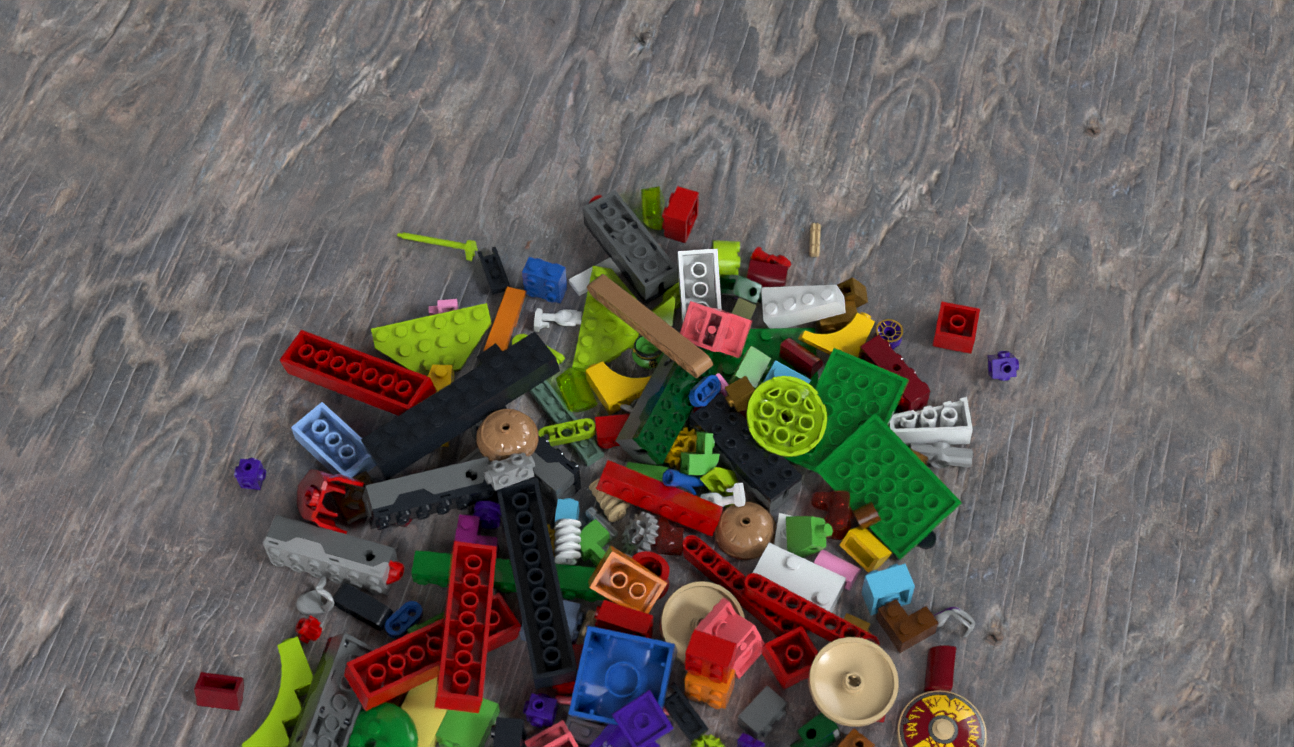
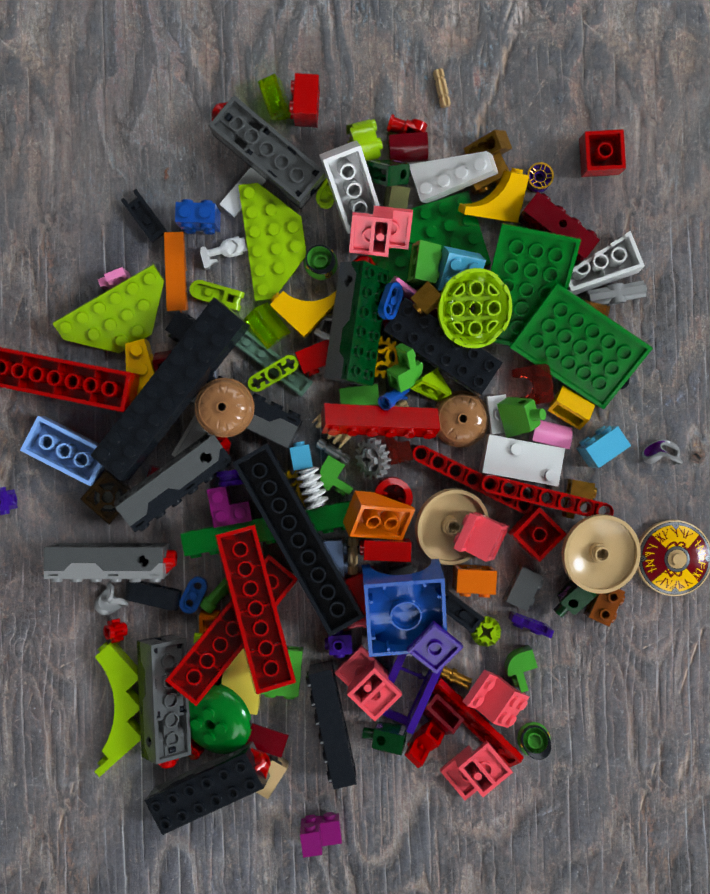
camera: 20 degrees left, 30 degrees up
dark red brick [194,672,244,711] -> none
red piece [297,469,364,534] -> none
lime piece [397,232,478,261] -> none
light grey brick [484,452,535,491] -> none
medium nougat beam [587,274,713,378] -> none
lime slope [651,292,677,326] -> none
red brick [685,629,737,684] -> none
white piece [700,483,746,507] -> none
dark red brick [779,338,823,379] -> none
reddish brown brick [853,501,882,530] -> none
reddish brown brick [876,599,938,653] -> none
dark red brick [924,645,956,692] -> none
dark purple brick [987,351,1019,381] -> none

